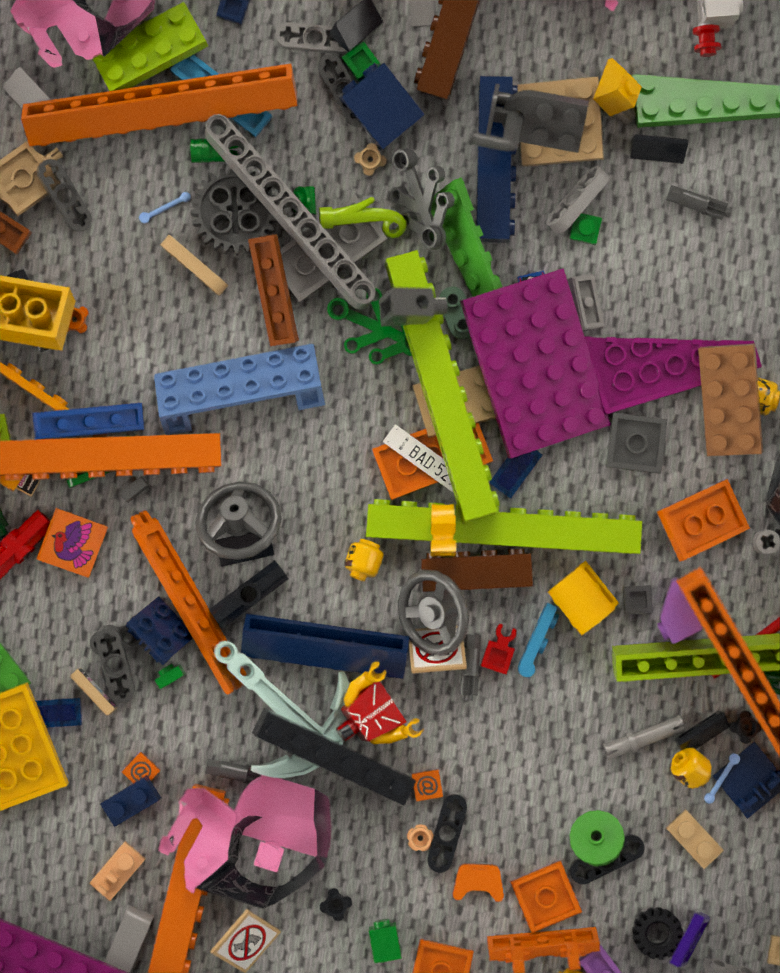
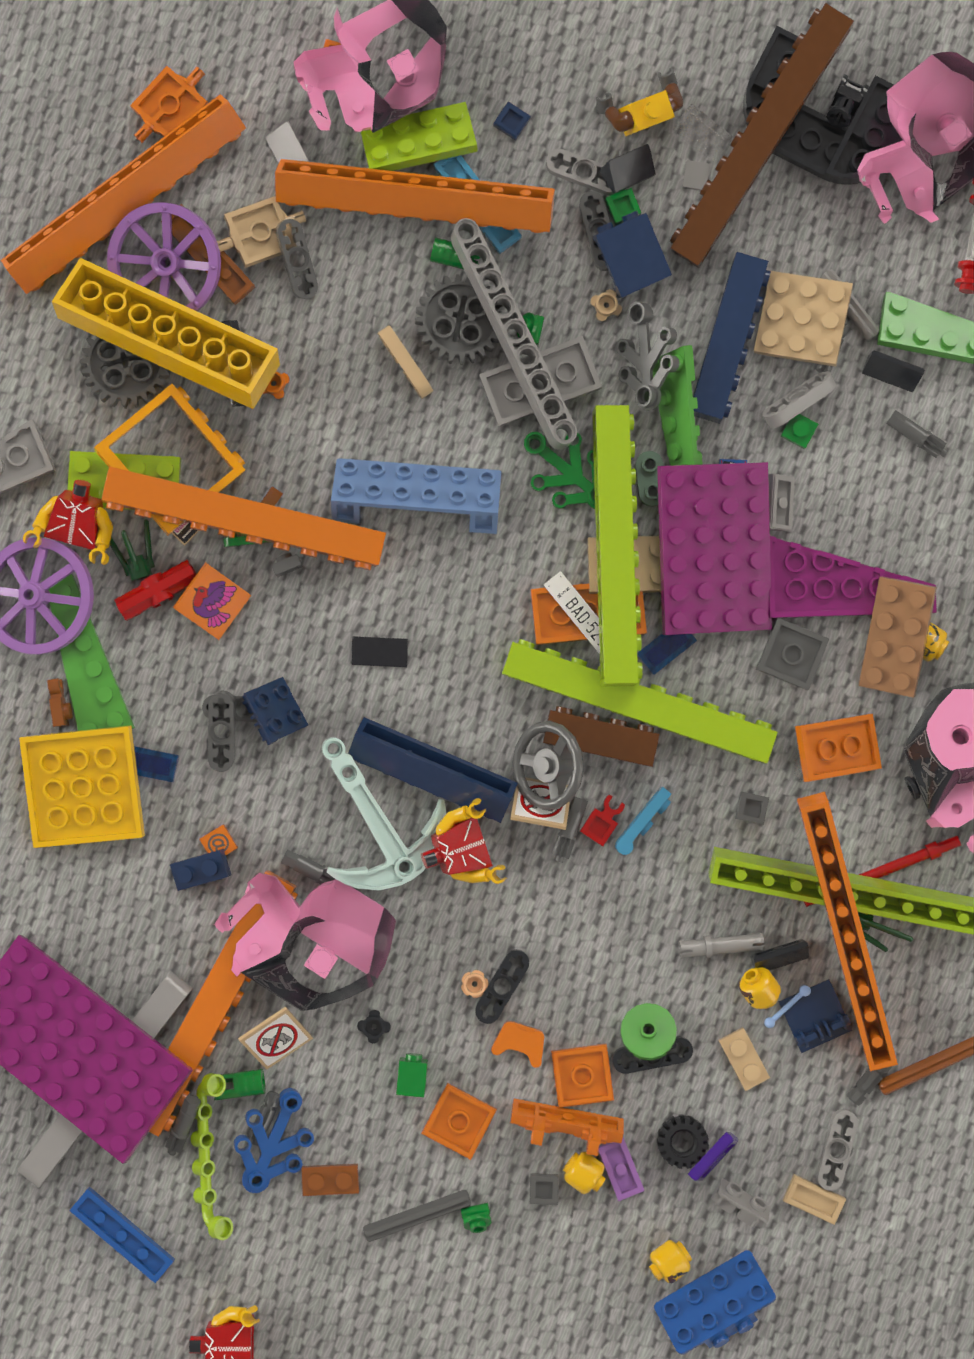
camera: 15 degrees right, 0 degrees up
blue tile [32,403,144,440] -> none
tan tile [70,668,118,715] -> none
light nougat plate [89,841,146,901] -> none
orange hinge [131,510,247,695] -> none
light blue hinge [139,192,191,223] -> none
green plate [155,663,186,689] -> none
dark grey piece [195,481,282,560] -> none
black piece [209,560,289,628] -> none
dark orange plate [248,234,299,346] -> none
black brick [252,708,416,806] -> none
lime plant [319,197,407,238] -> none
yellow head [344,539,384,581] -> none
dark grey torso [379,288,447,326] -> none
orange tile [412,769,443,802] -> none
yellow leg [430,504,456,556] -> none
dark grey plate [468,84,589,153] -> none
yellow brick [548,560,619,635] -> none
yellow slope [593,58,642,116] -> none
medium lavender slope [657,577,703,644] -> none
black plate [729,711,762,744] -> none
light grey bush [752,530,780,554] -> none

